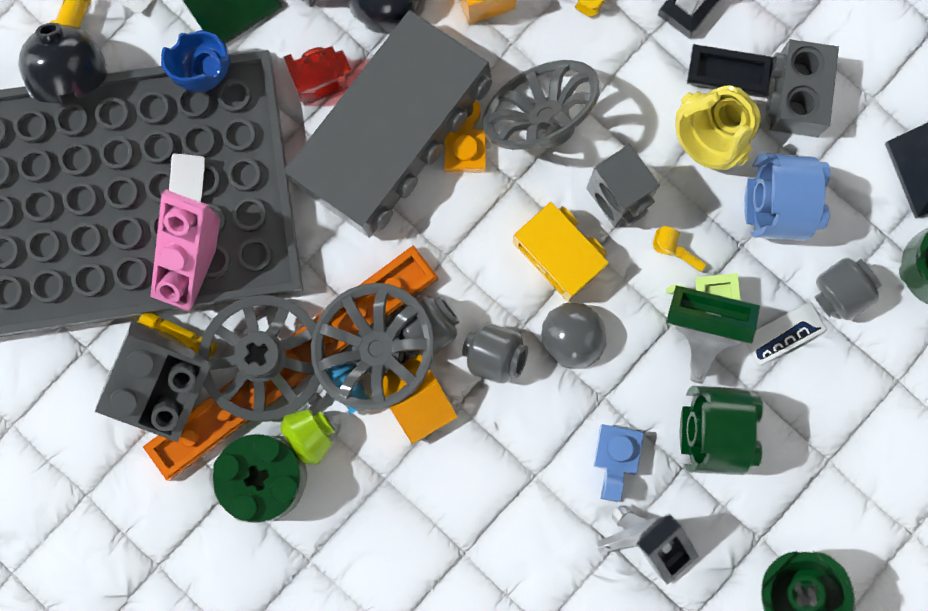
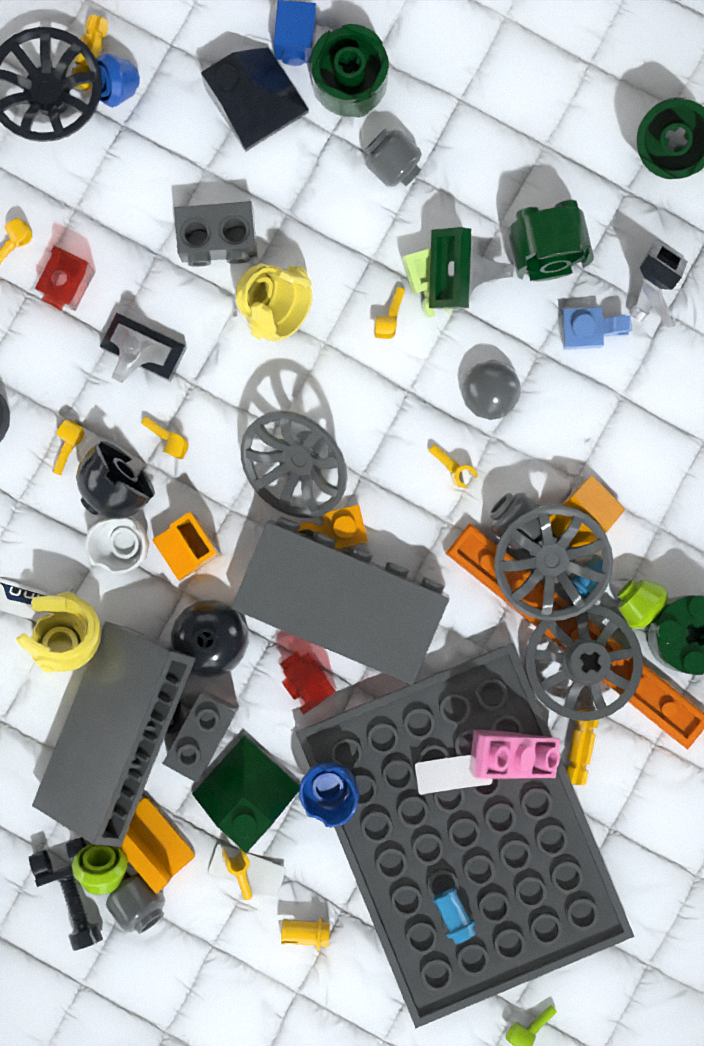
camera: 110 degrees left, 5 degrees up
black cylinder [18,23,107,103] -> none
dark grey slope [94,320,211,442] -> none
dark grey head [462,323,528,384] -> none
yellow brick [512,201,609,302] -> none
dark grey brick [586,143,660,228] -> none
black tile [687,44,773,97] -> none
medium blue brick [744,153,830,241] -> none
white sticker [745,302,826,365] -> none
none -> yellow hand [429,444,478,488]
none -> dark azure pin [432,888,476,944]

